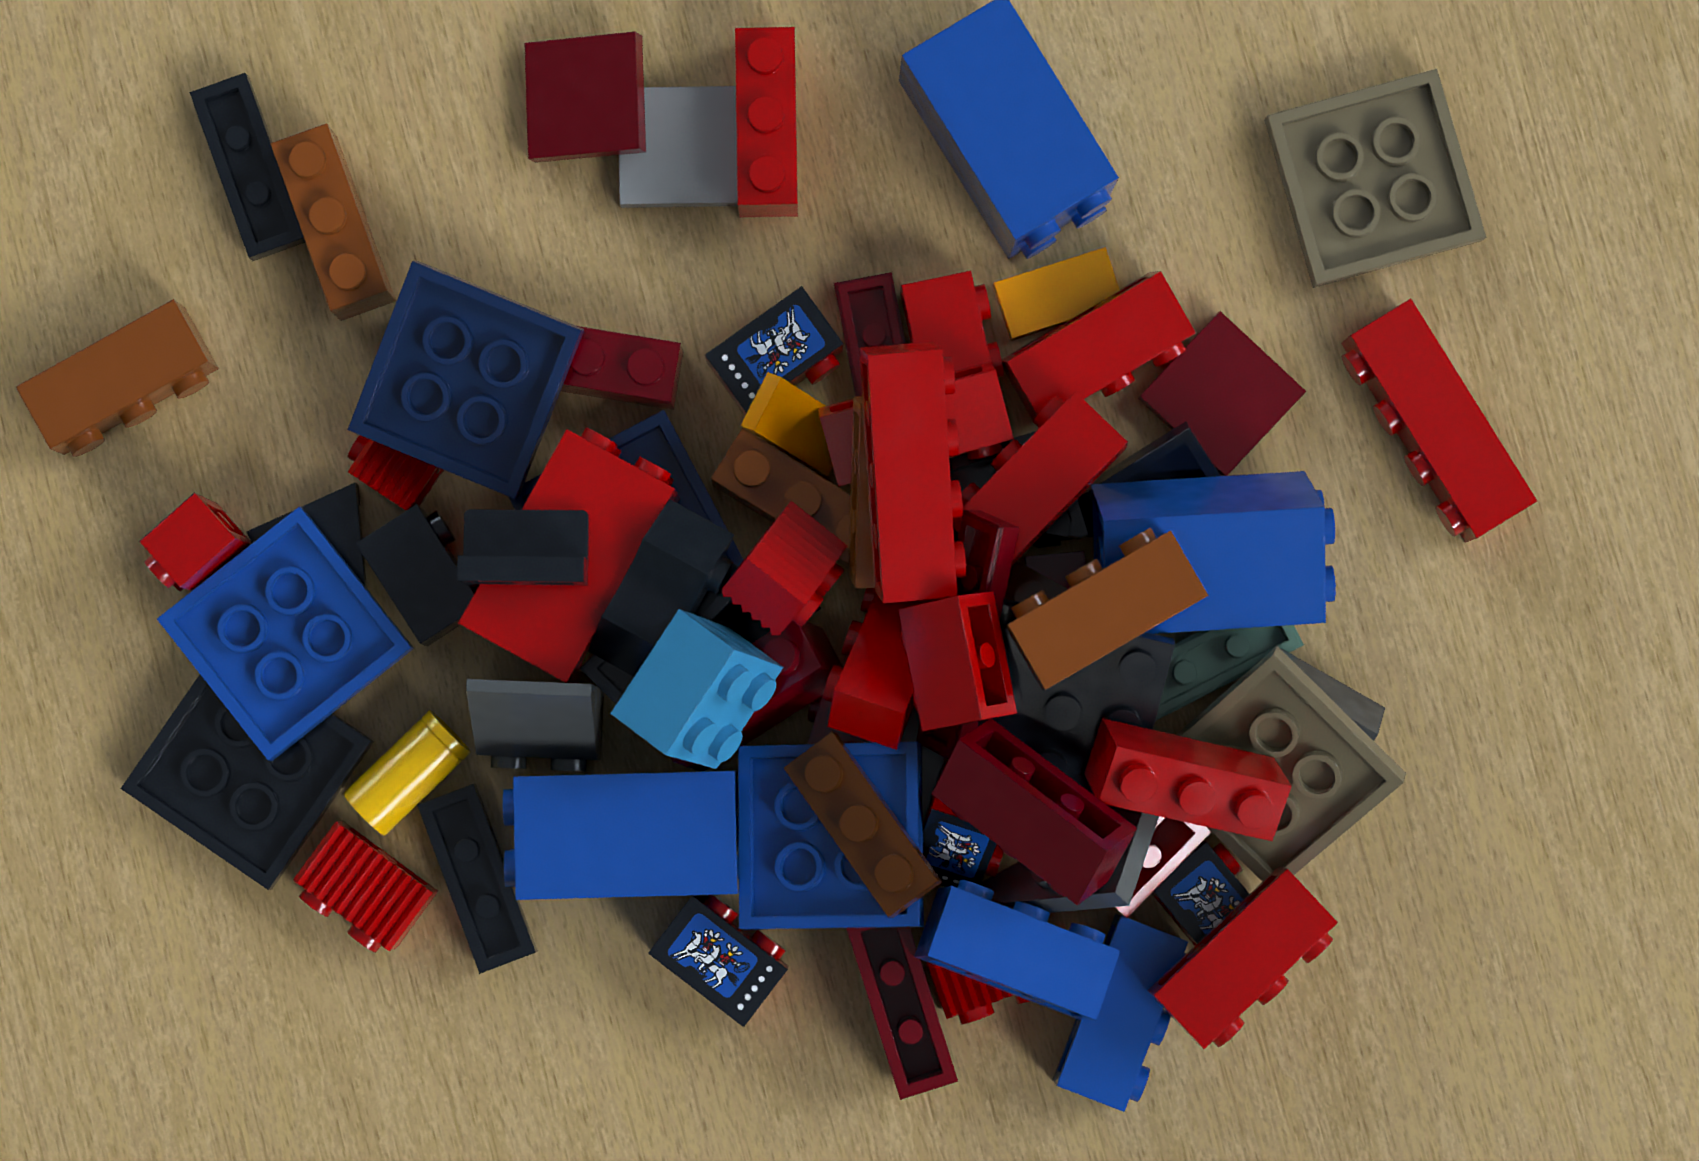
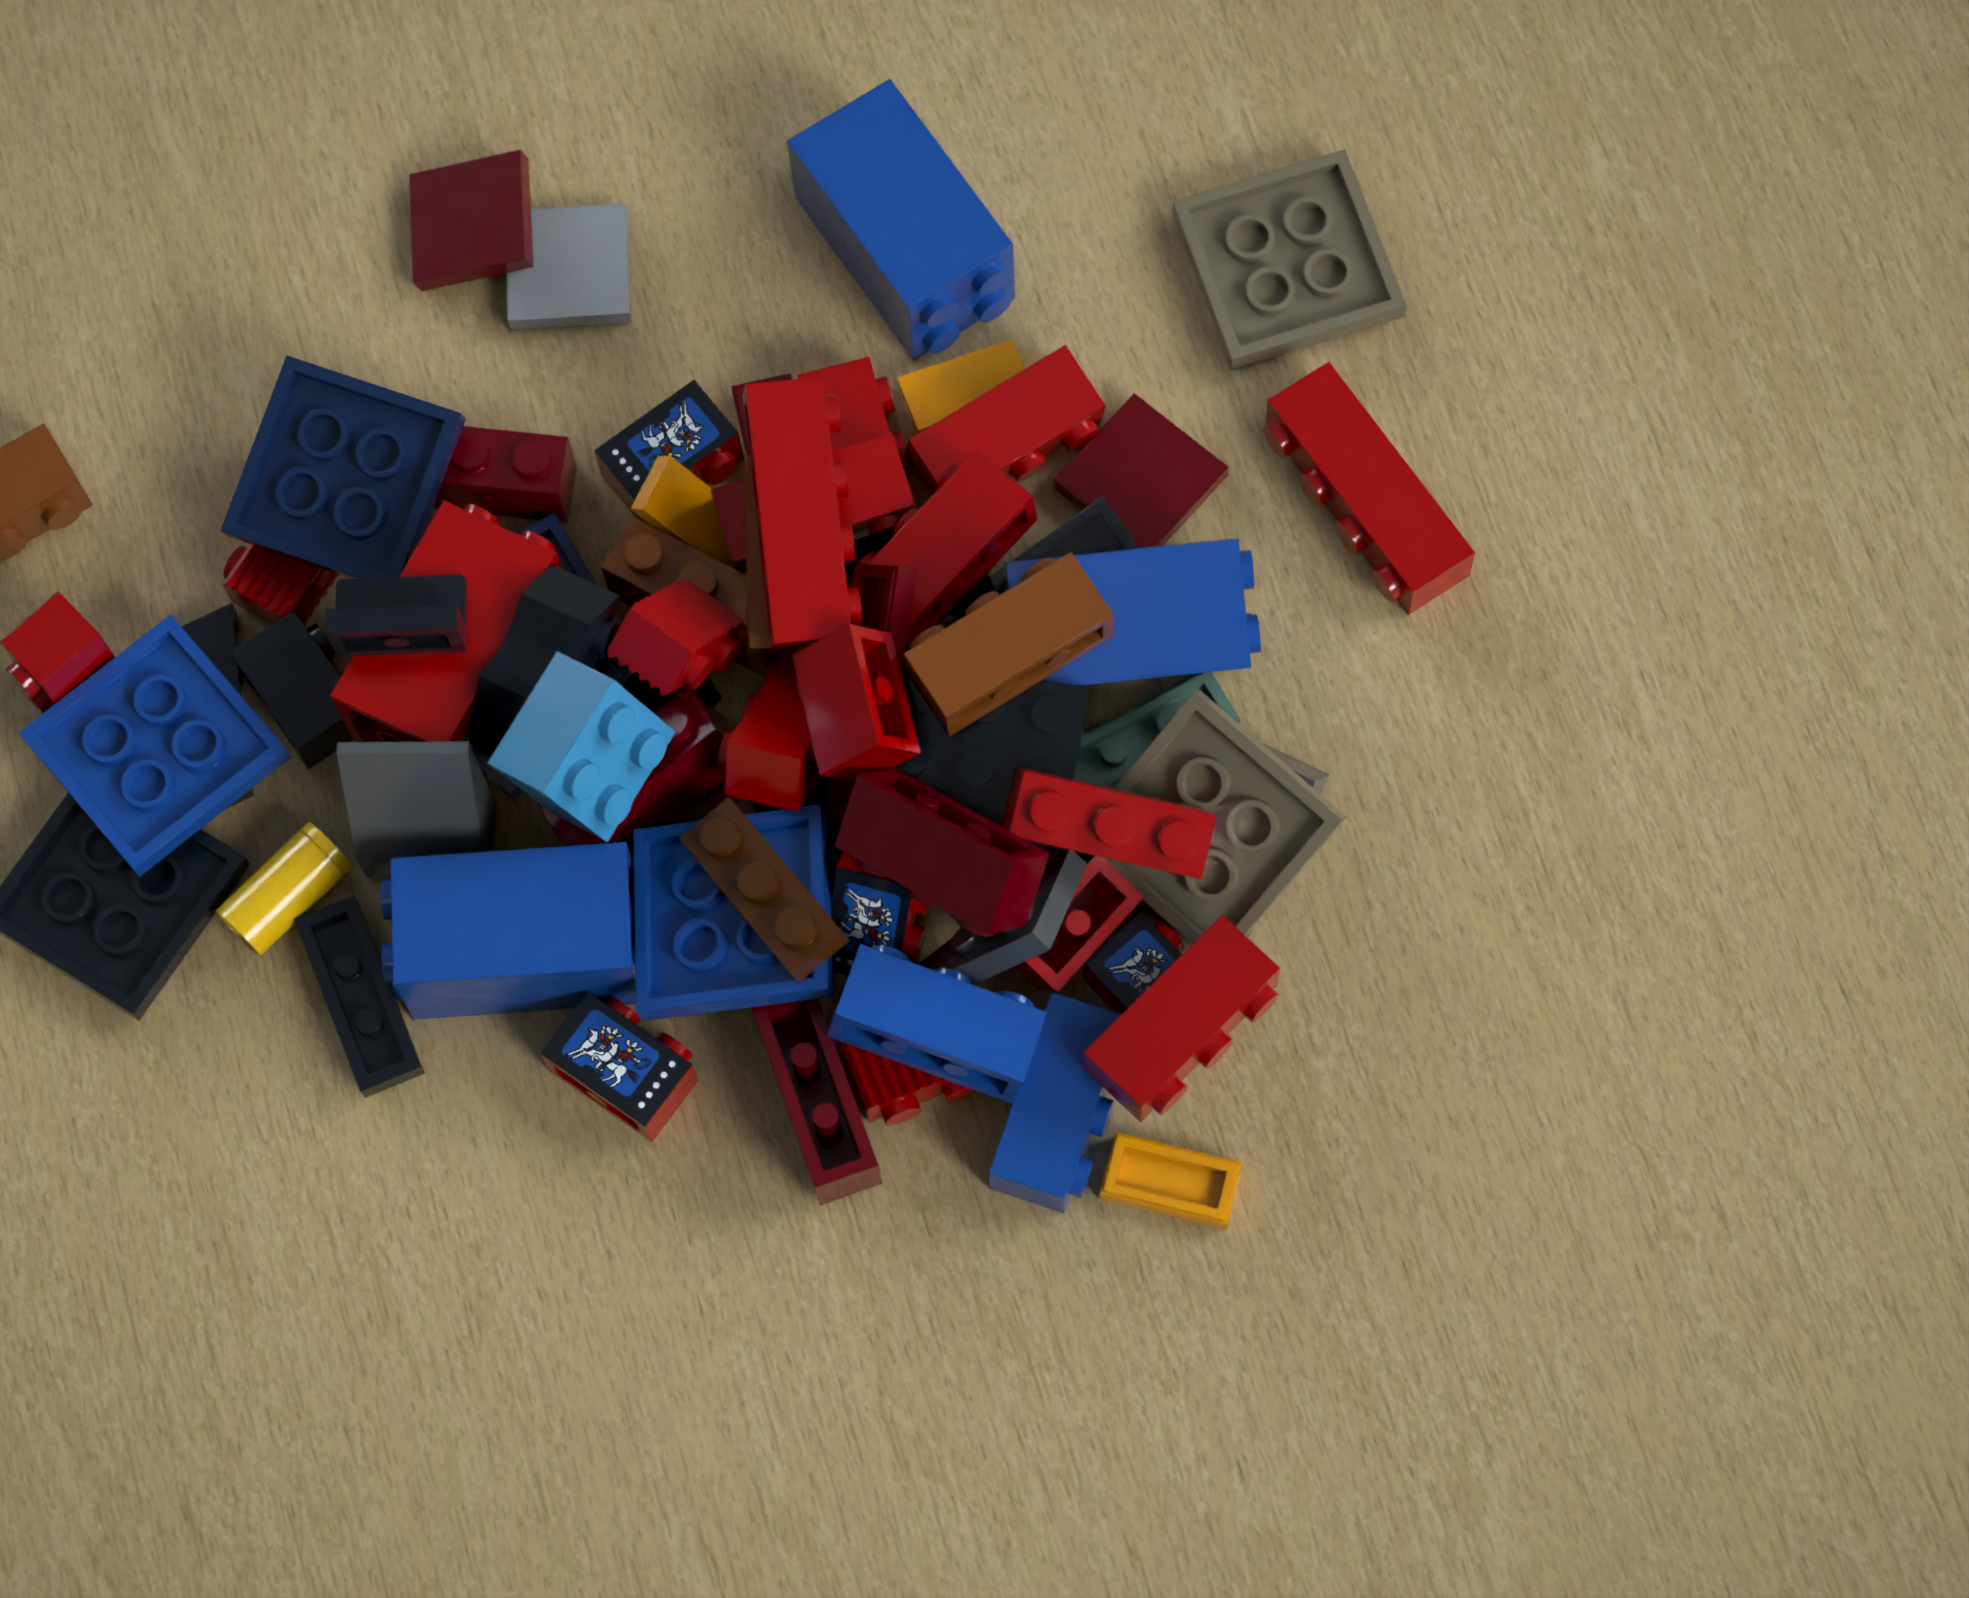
camera: 10 degrees right, 15 degrees down
black plate [189,73,306,261] -> none
dark orange brick [270,123,396,321] -> none
red brick [293,821,438,953] -> none
red brick [735,27,798,218] -> none
none -> light orange tile [1099,1132,1243,1230]

